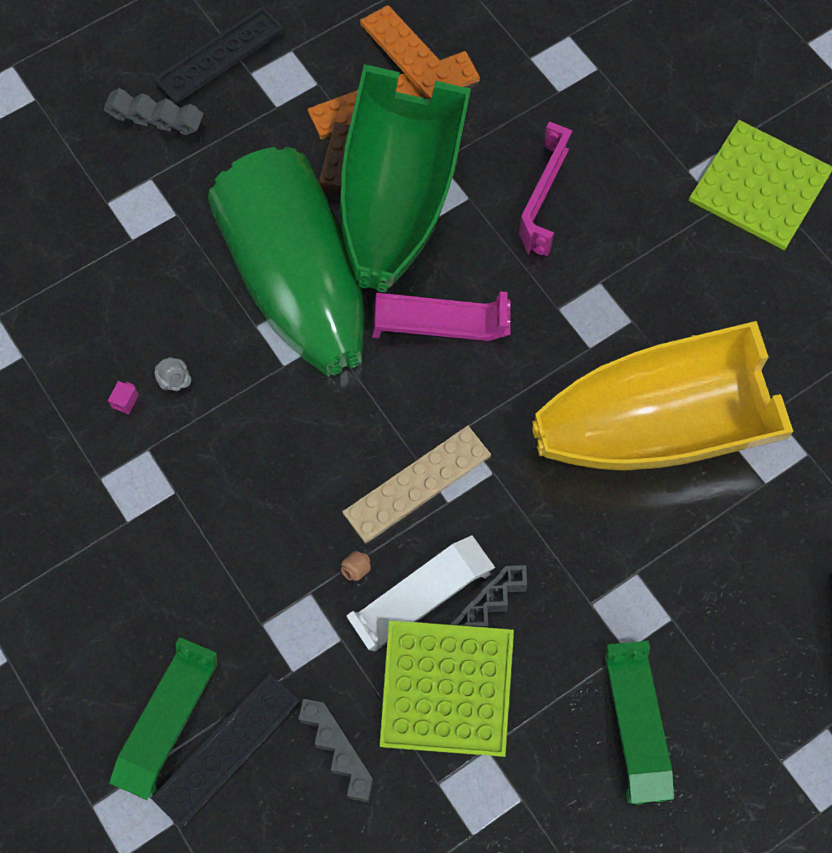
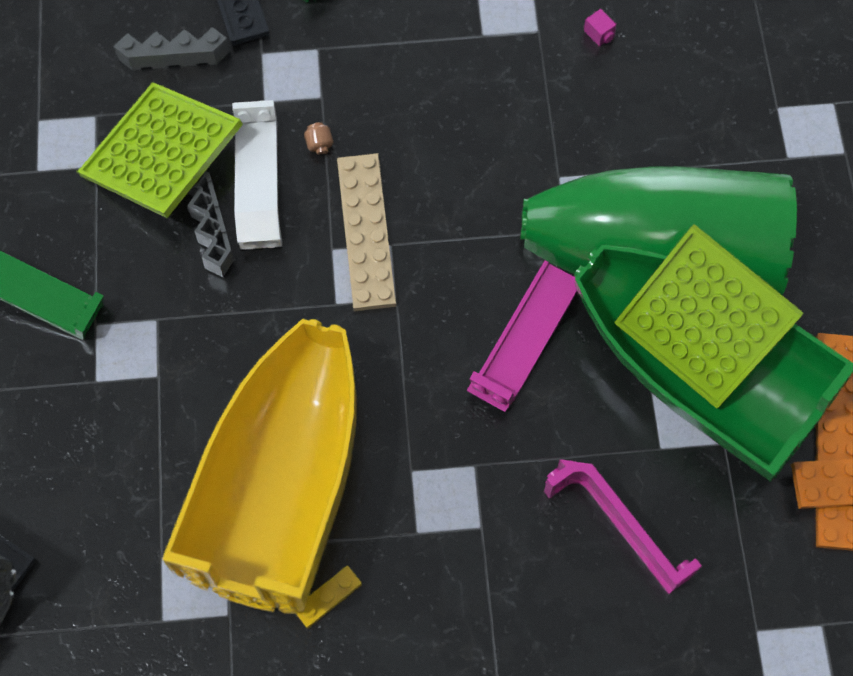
camera: 120 degrees right, 0 degrees up
light grey hair [154,357,192,391] -> none
none -> lime plate [614,224,803,408]

